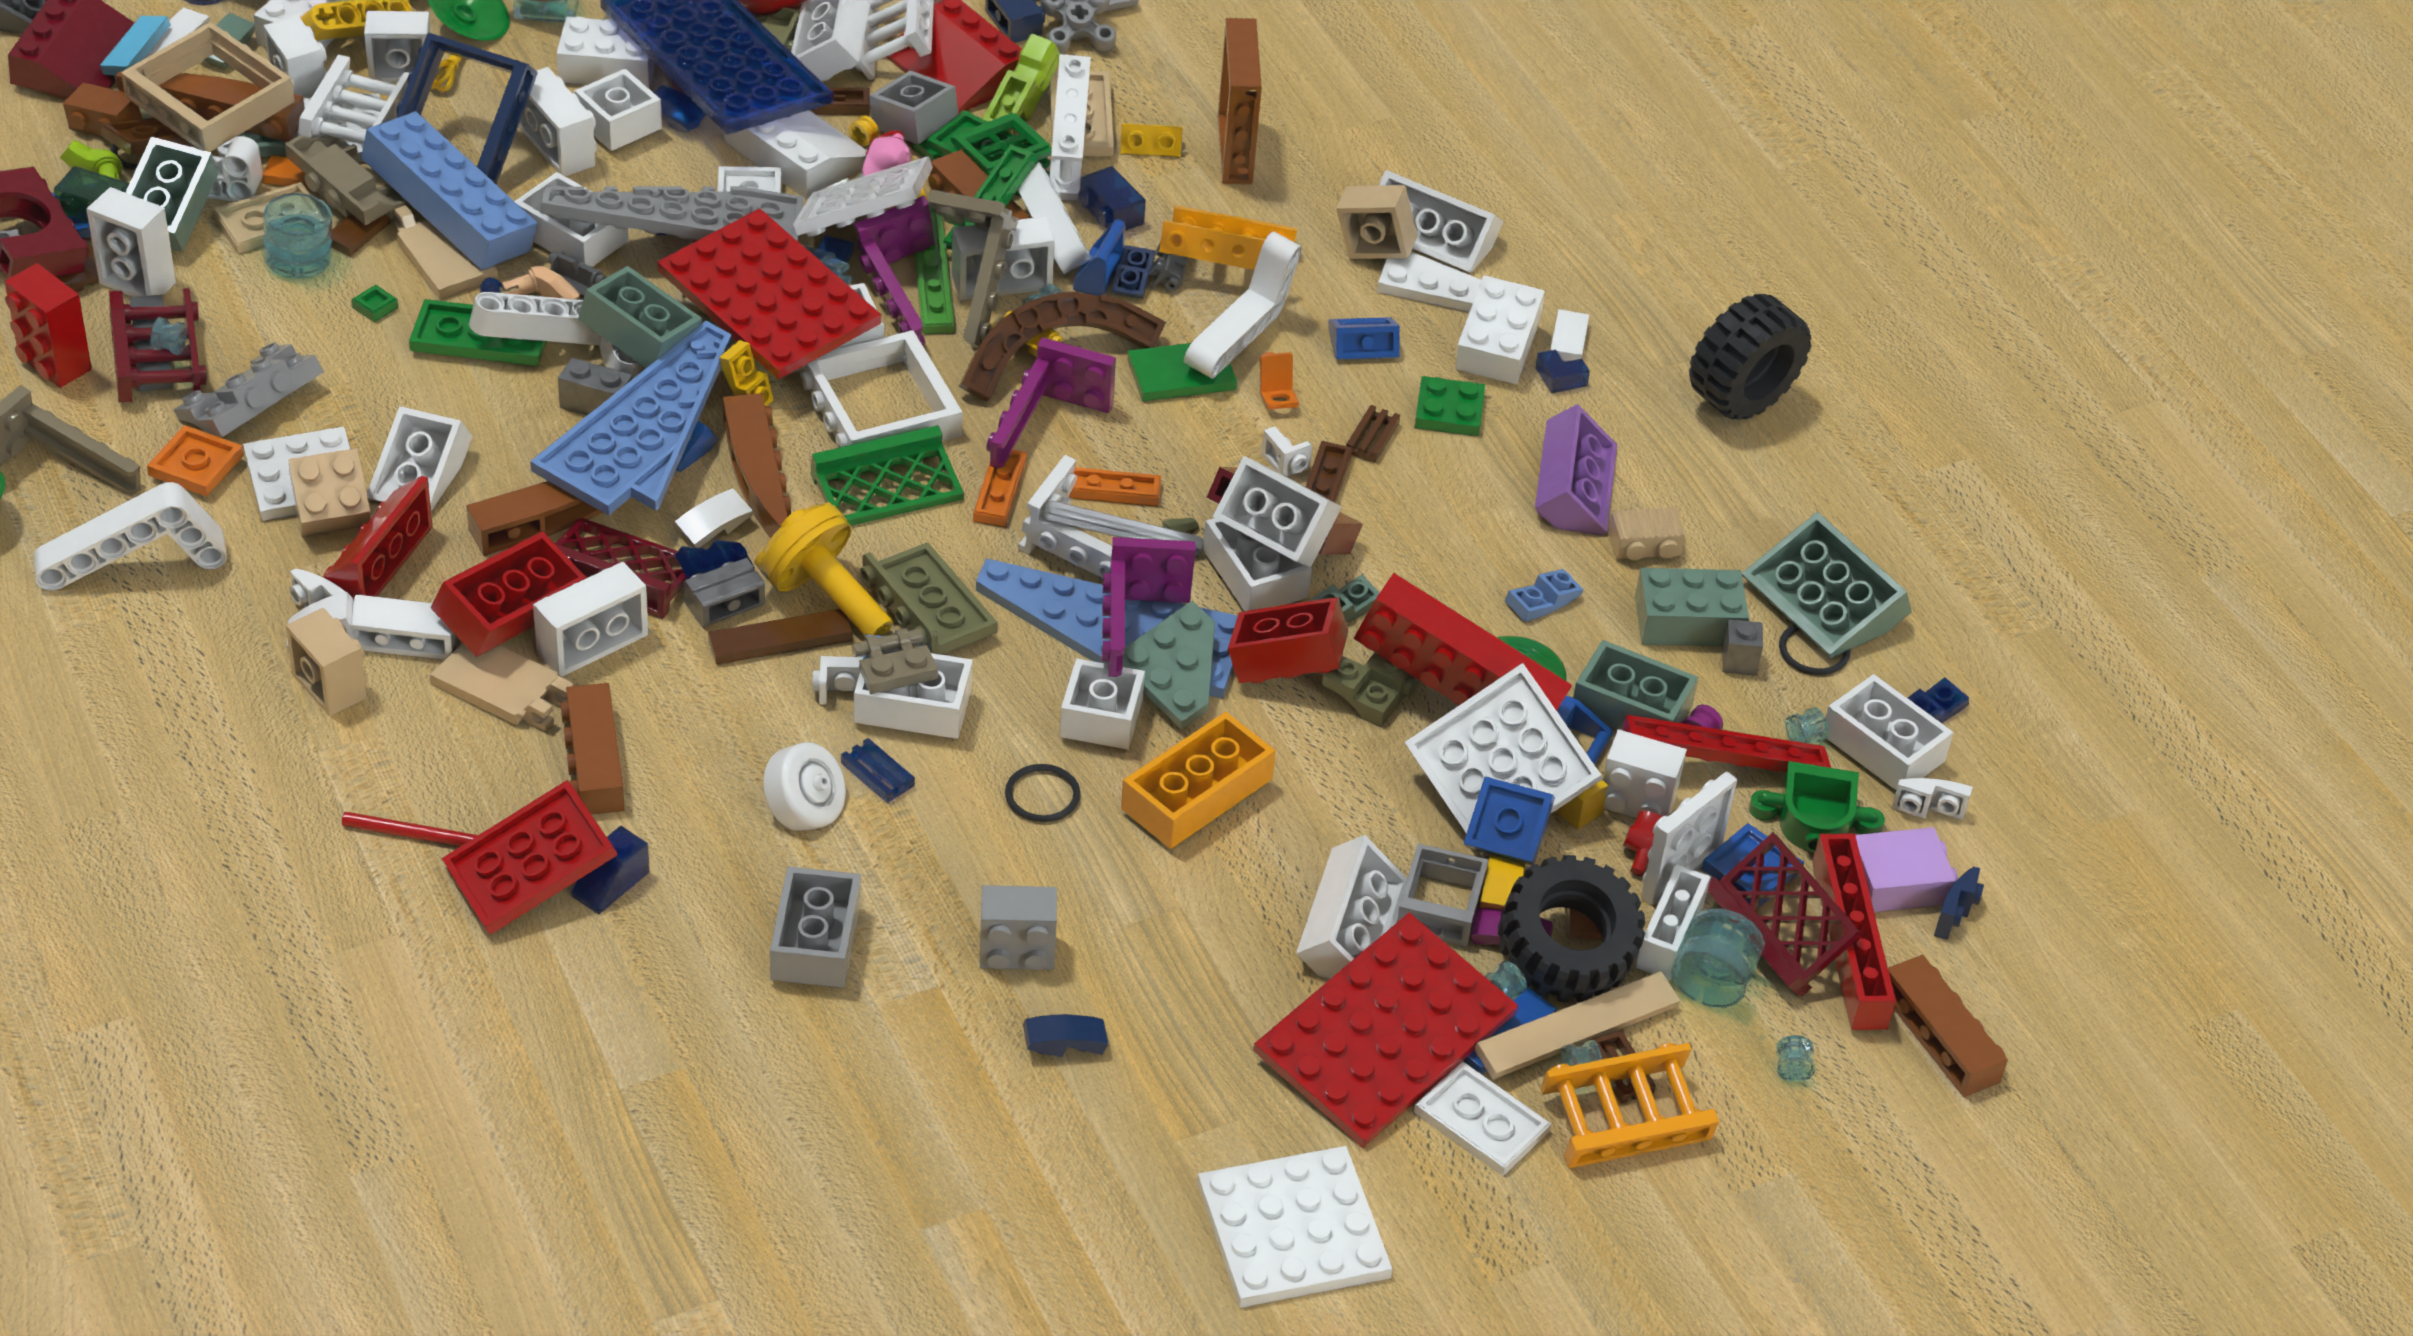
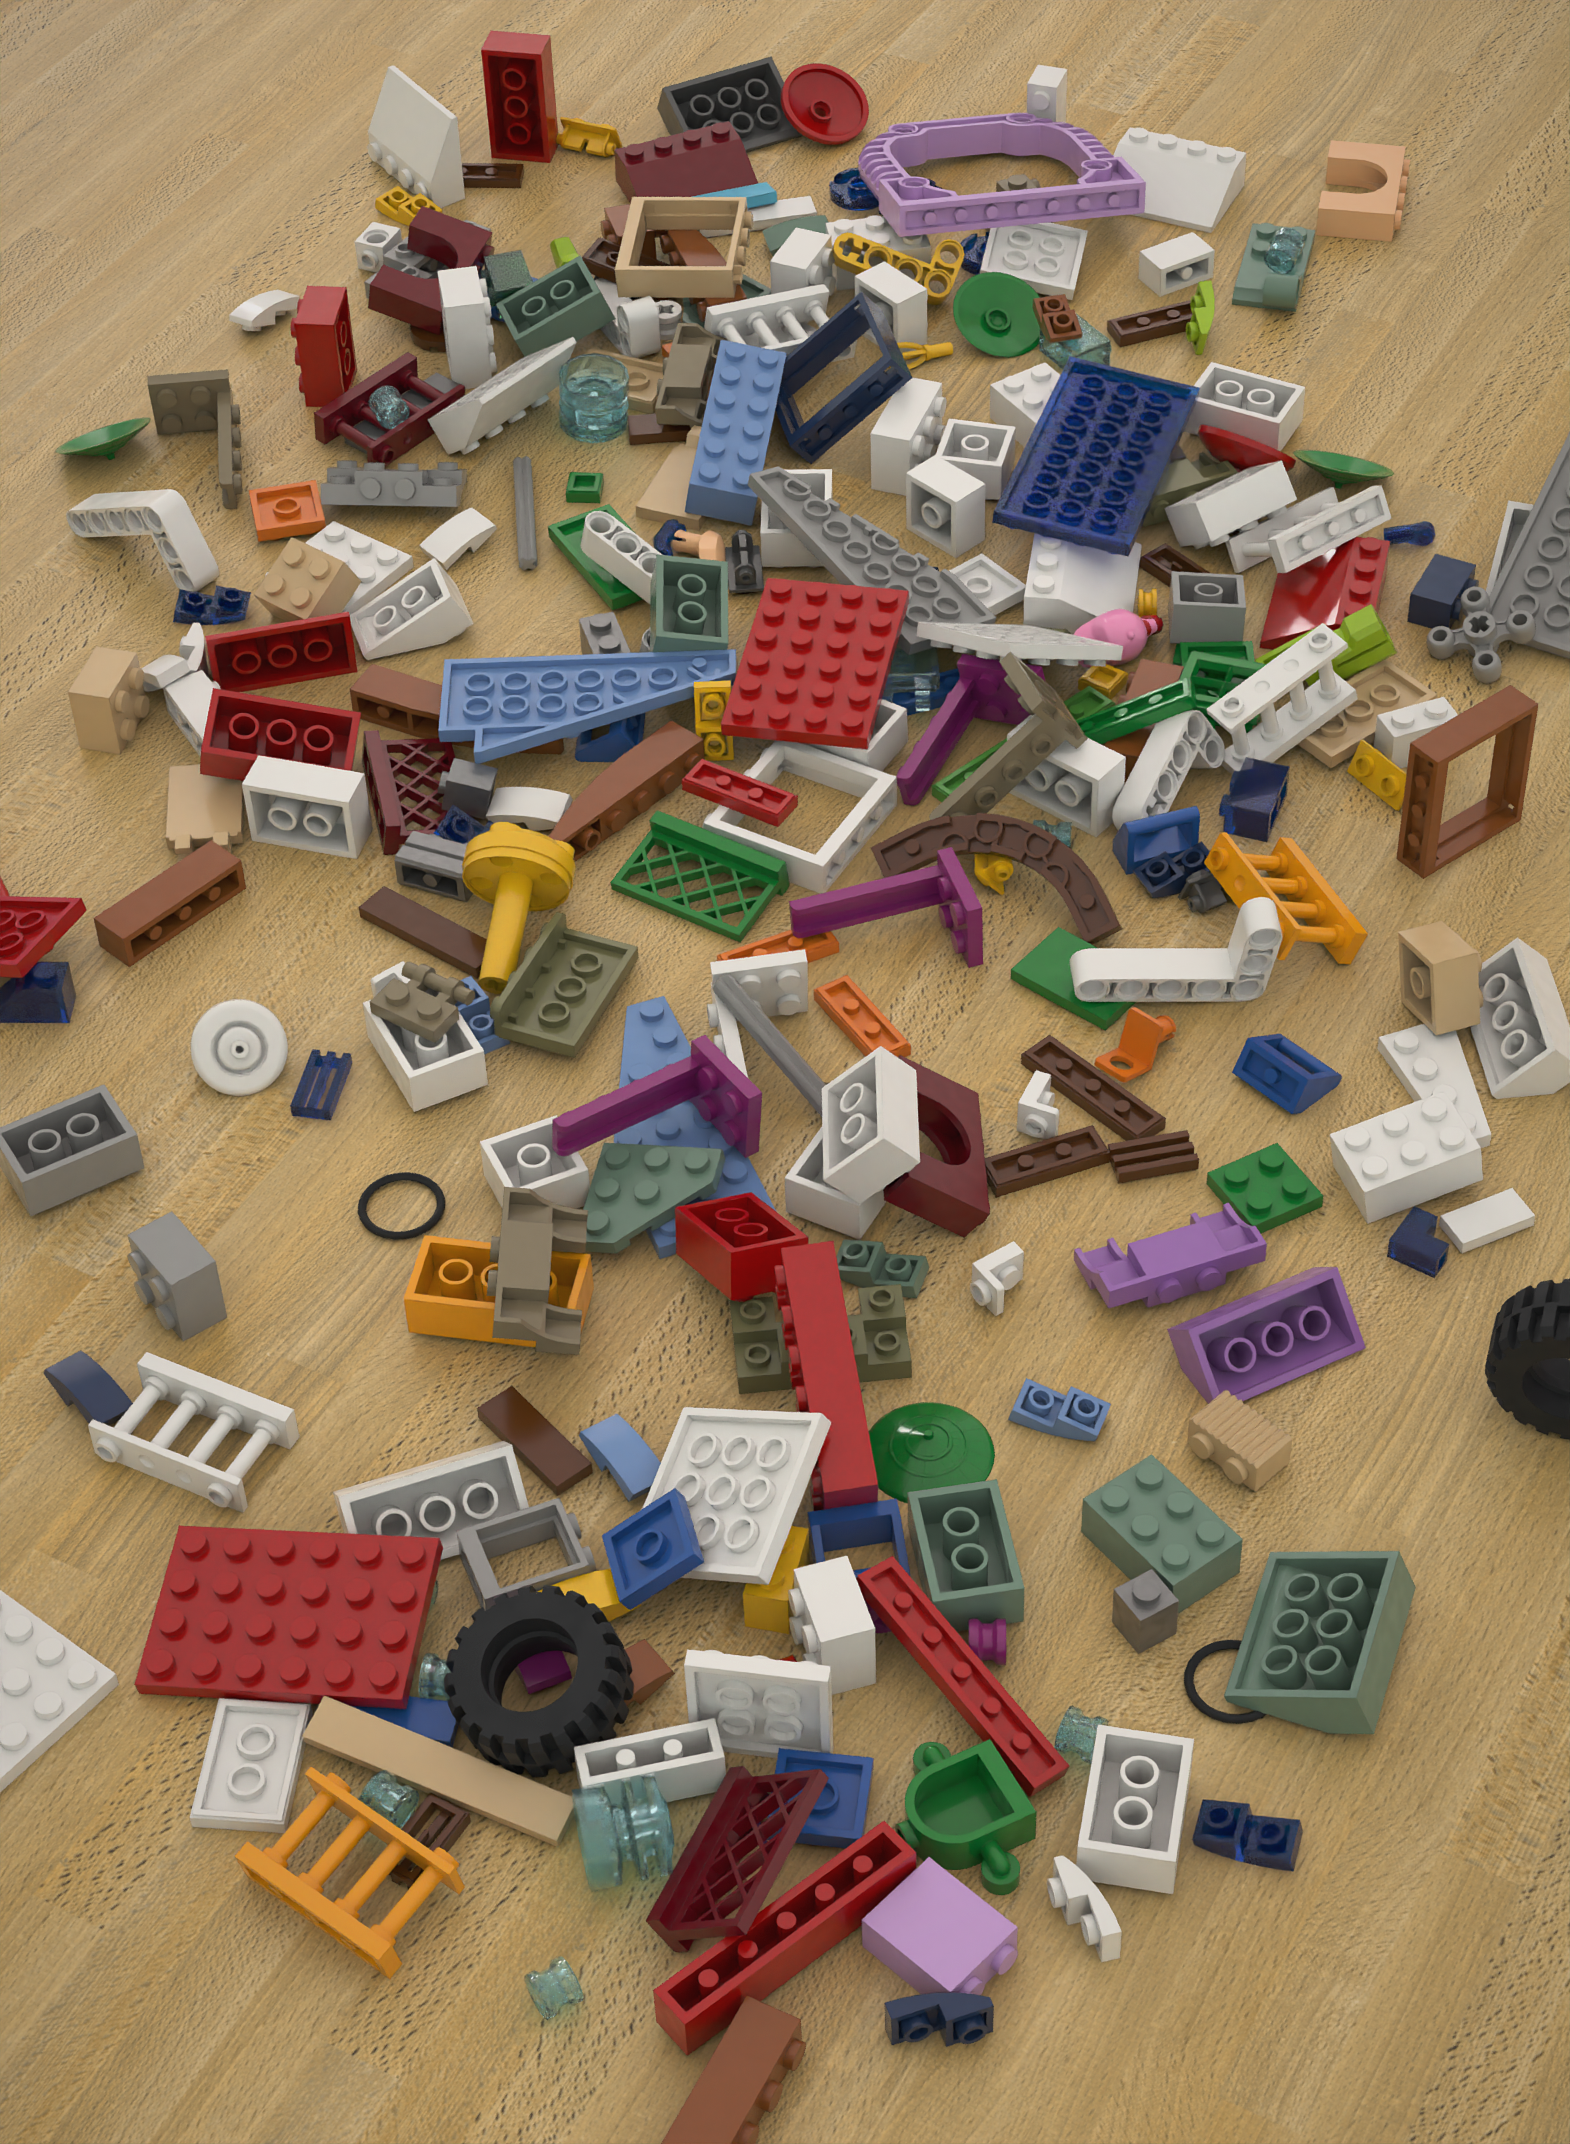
camera: 60 degrees right, 0 degrees up
none -> white fence [88,1352,299,1513]
none -> clear blue slope [173,585,251,625]
none -> white slope [419,507,497,570]
none -> white slope [428,337,577,455]
none -> flat silver brick [438,758,498,819]
none -> reddish brown tile [477,1386,593,1496]
none -> dark tan bracket [487,1187,588,1355]
none -> light grey axle [513,456,538,571]
none -> medium blue slope [579,1414,661,1501]
none -> red tile [682,759,798,827]
none -> white brick [906,455,985,558]
none -> white bracket [970,1241,1024,1316]
none -> reddish brown tile [1021,1035,1166,1141]
none -> medium lavender bracket [1074,1203,1267,1309]
none -> white brick [1374,697,1458,769]

